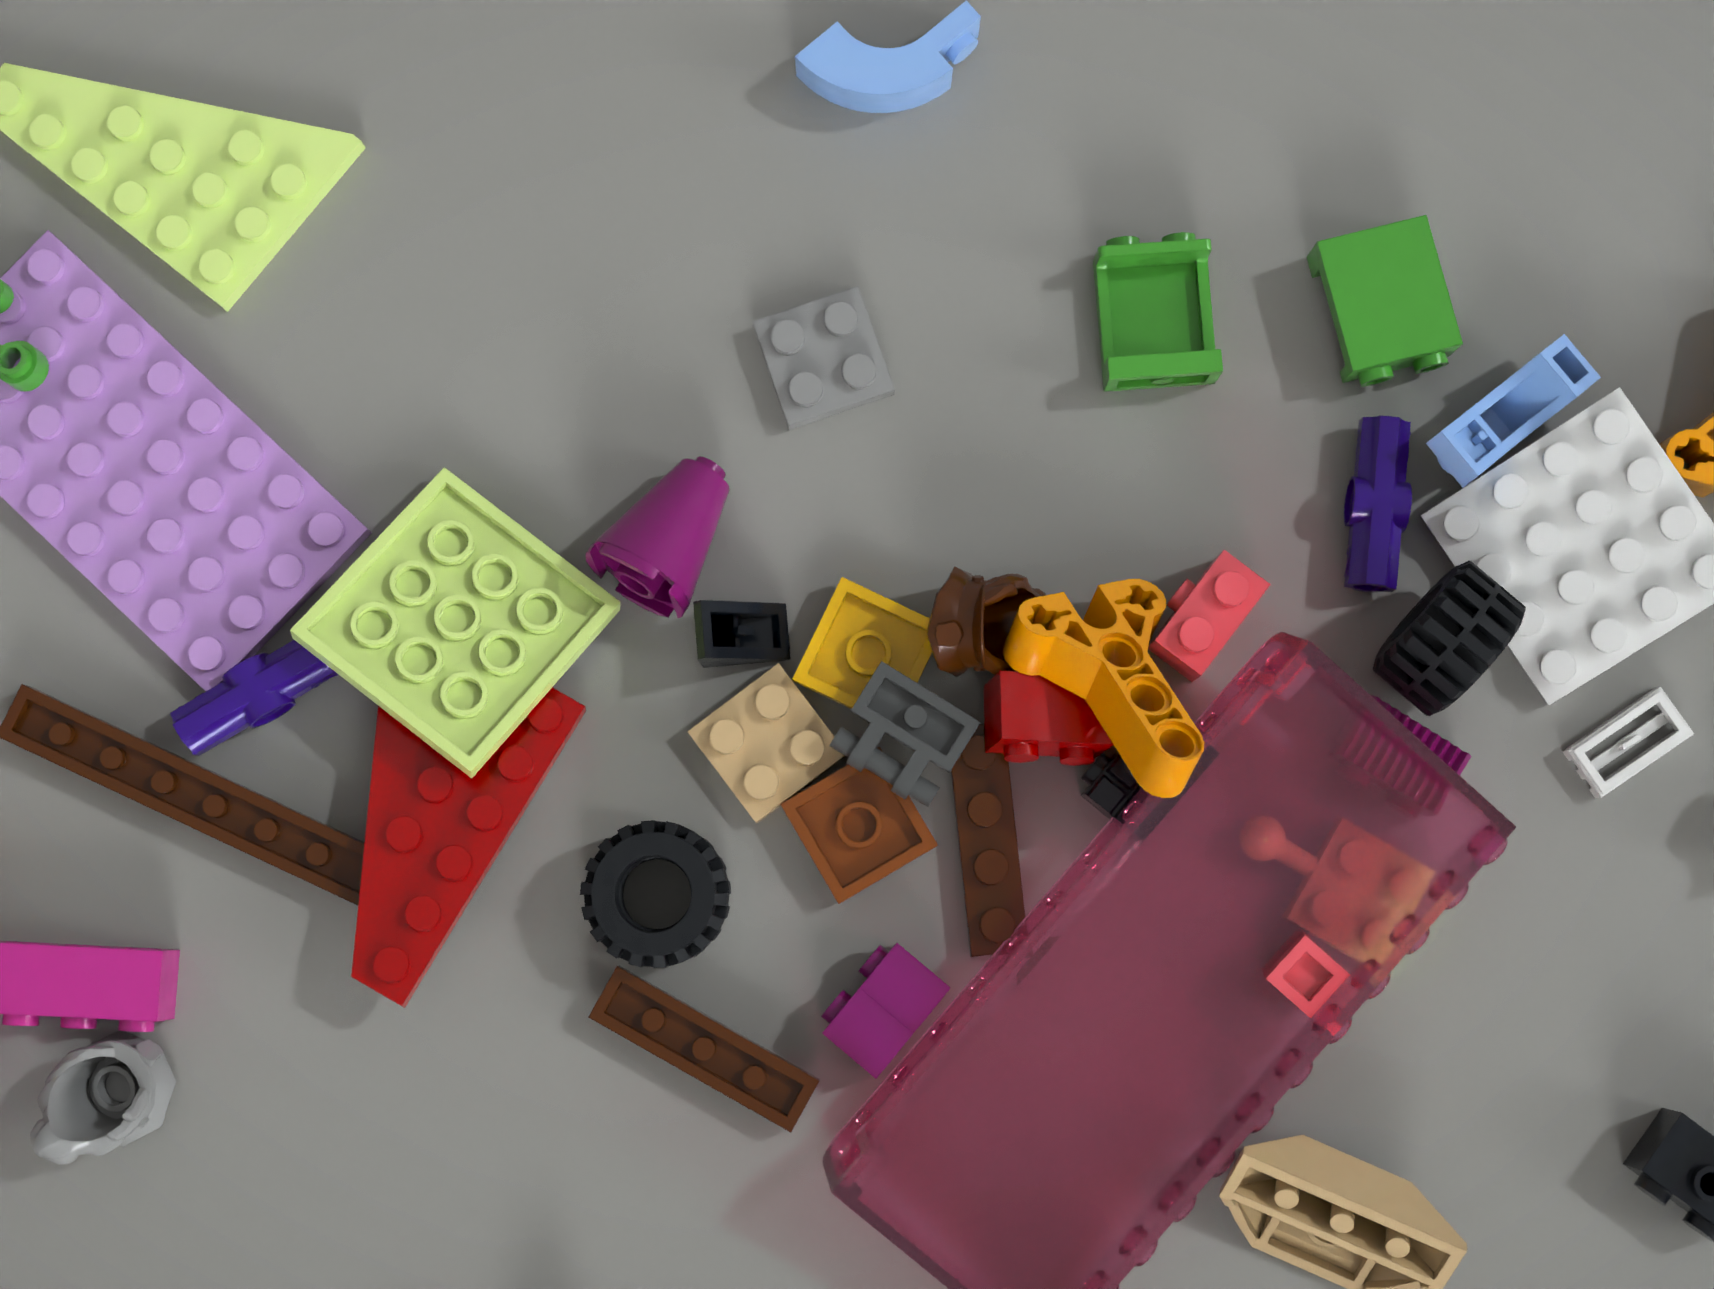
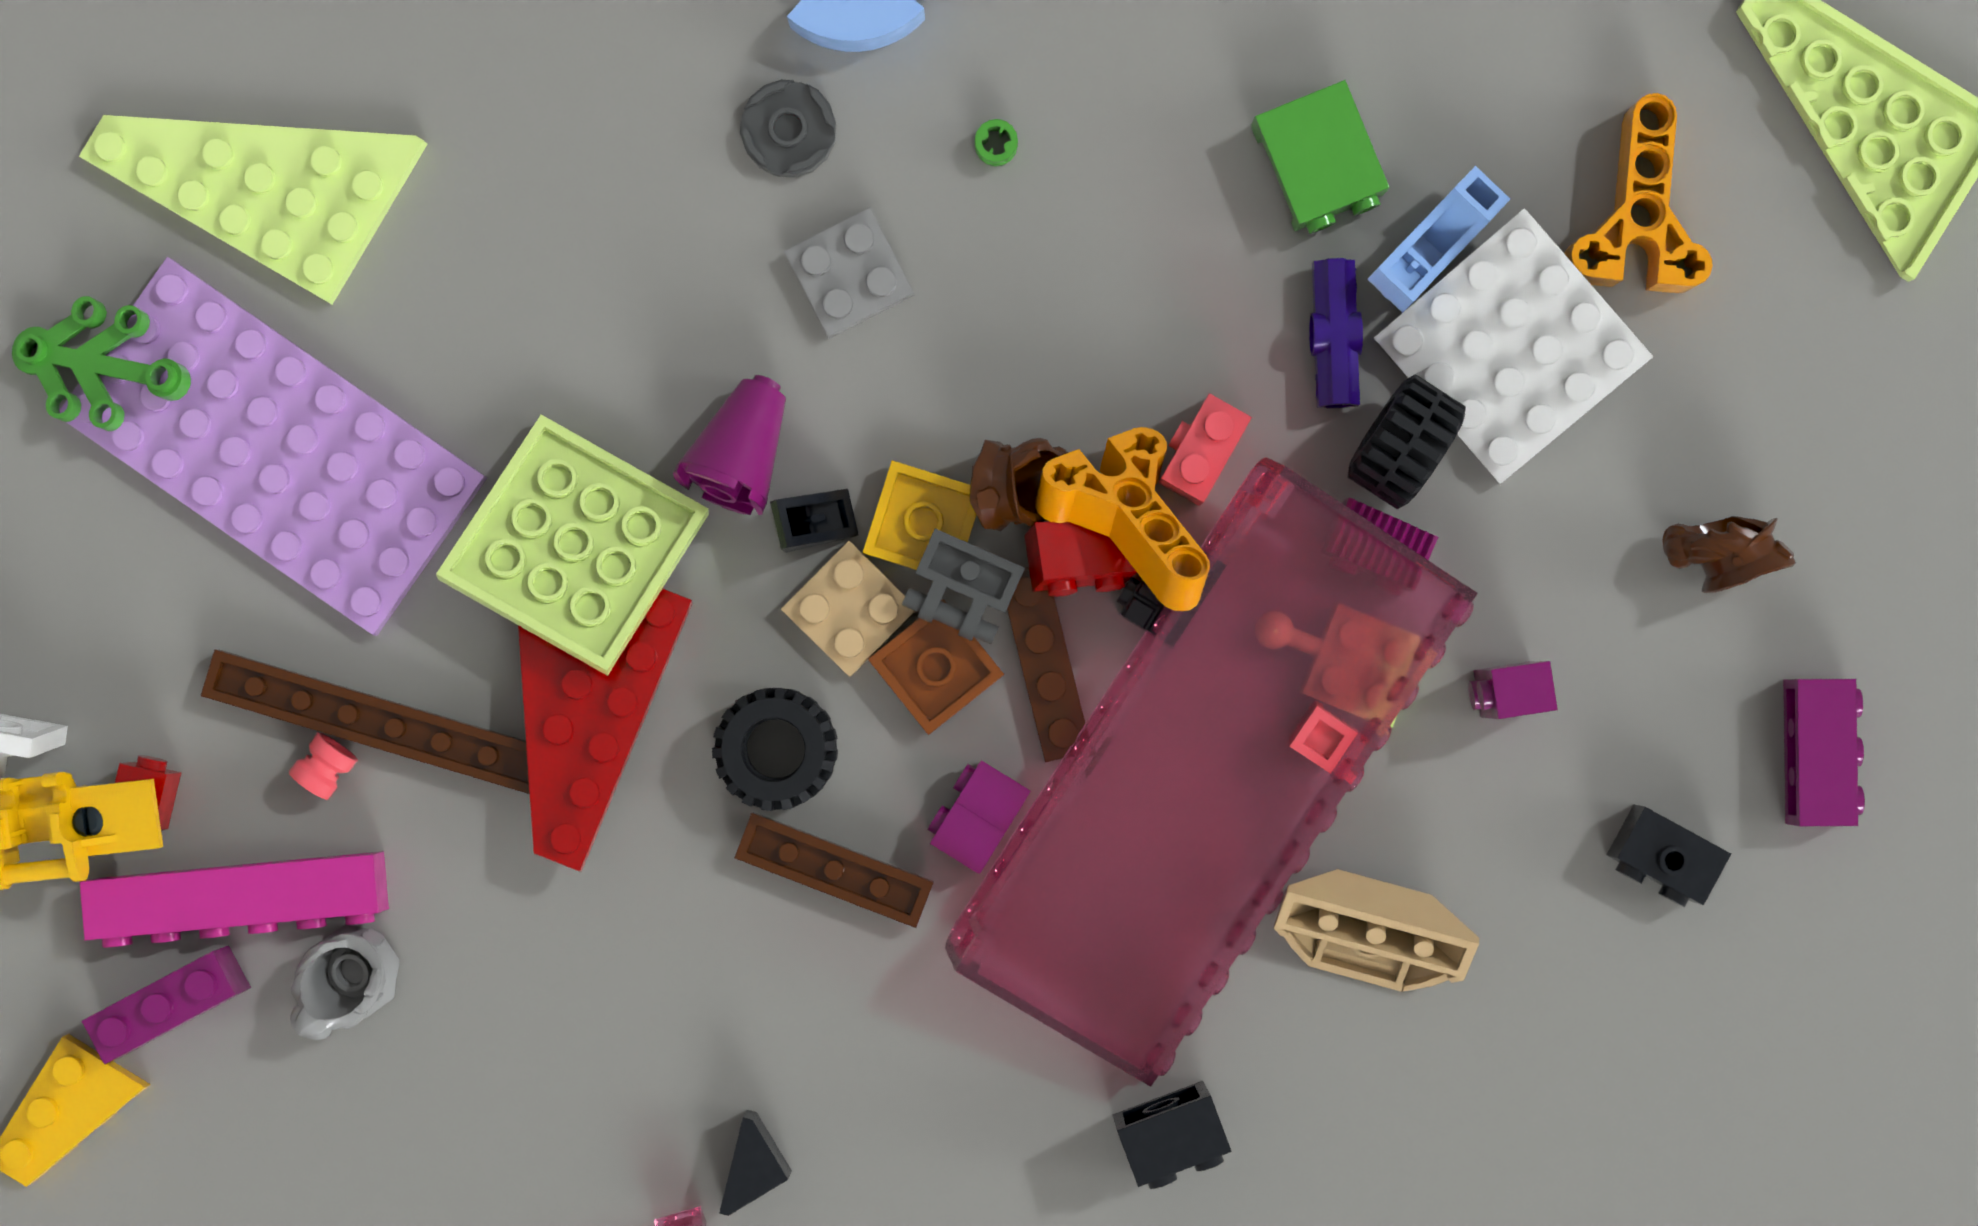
camera: 10 degrees left, 5 degrees up
dark purple piece [170,640,339,756] -> none
bright green panel [1093,232,1223,392] -> none
white tile [1562,687,1694,799] -> none
none -> coral wheel [288,732,358,800]
none -> dark grey tile [740,79,836,178]
none -> bright green bush [975,119,1018,167]
none -> magenta brick [1468,661,1558,719]

